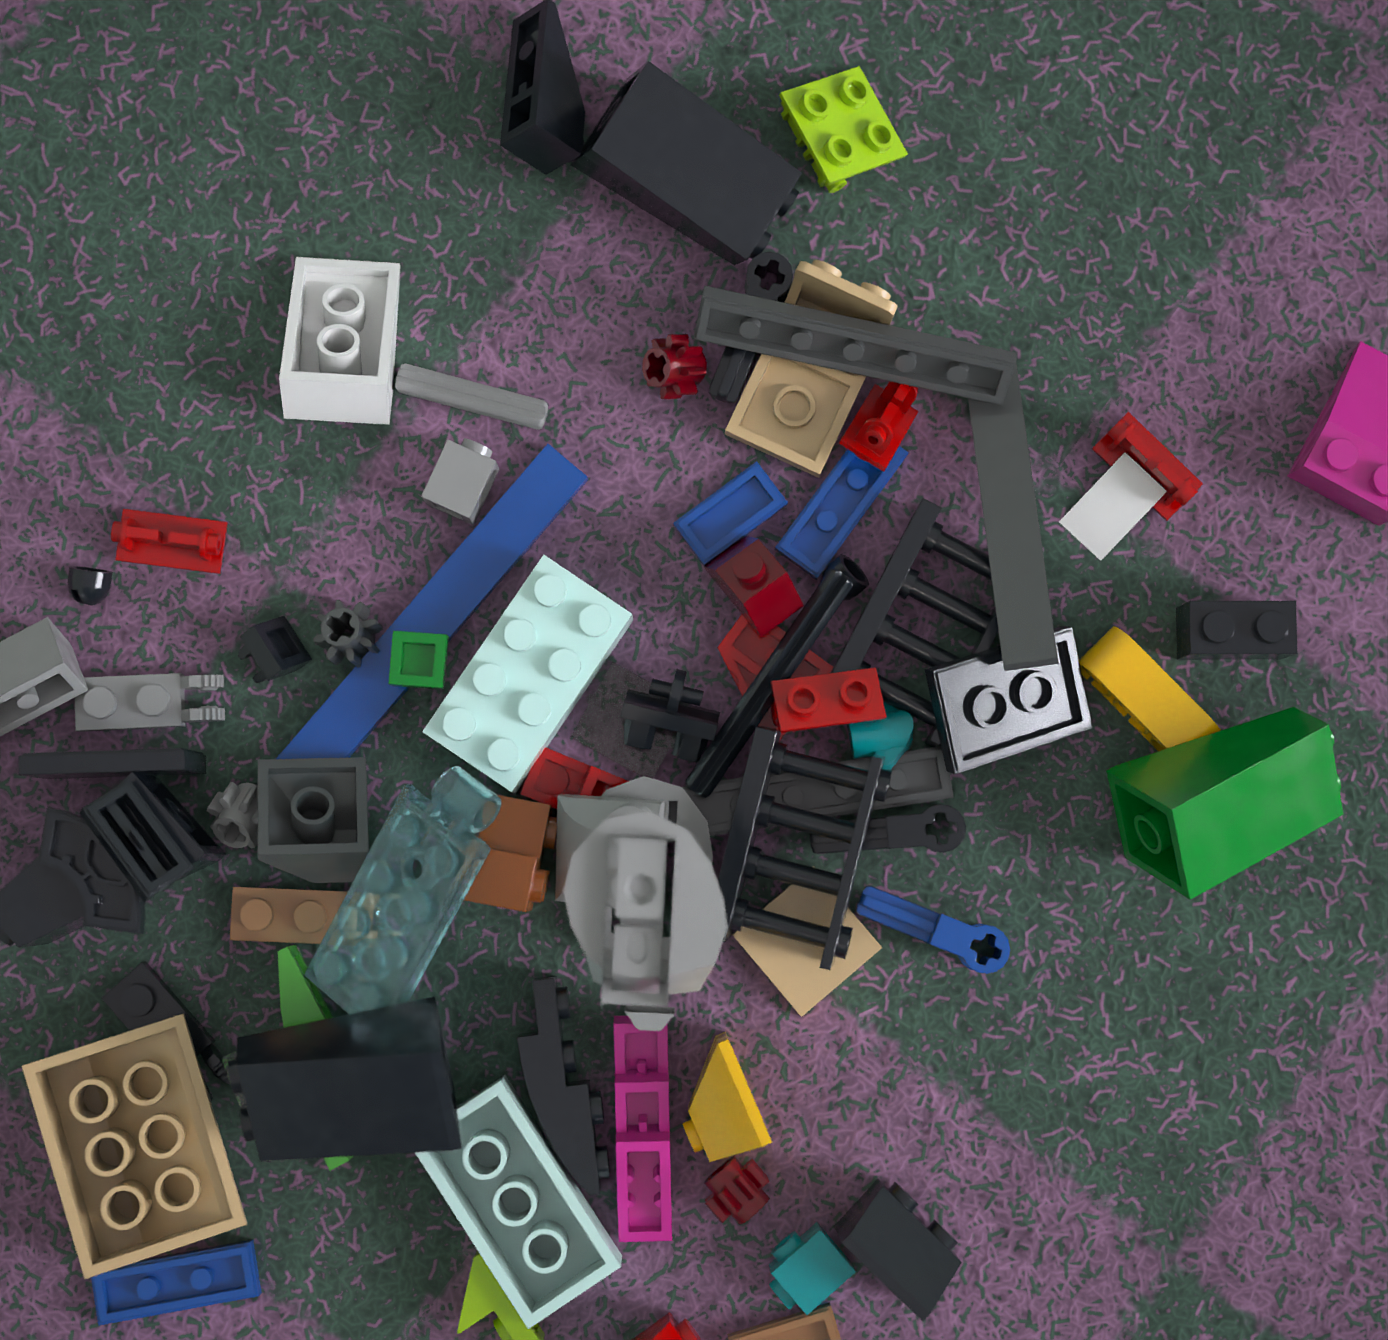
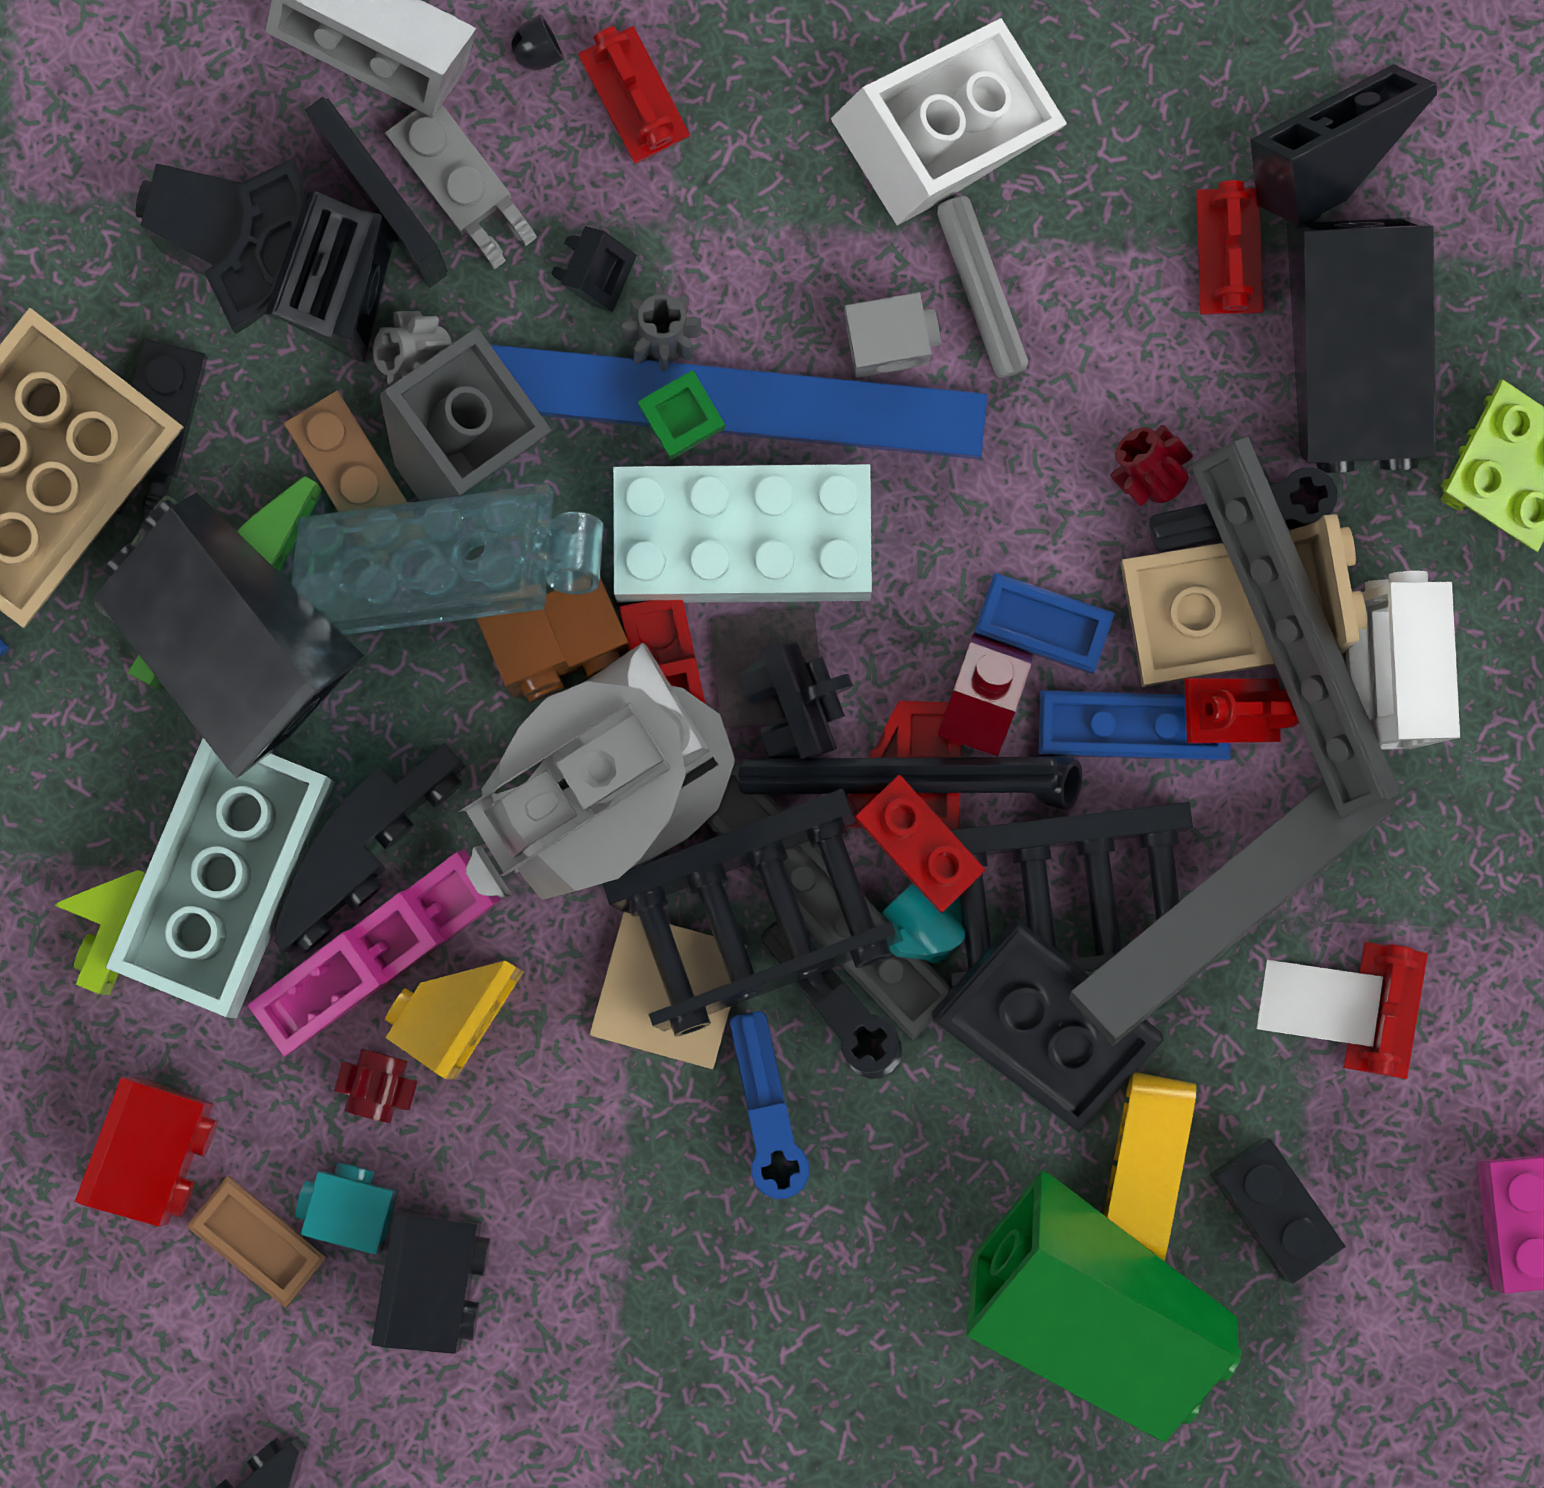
camera: 65 degrees right, 0 degrees up
none -> red hinge [1196,180,1263,315]
none -> white window [1346,571,1460,750]

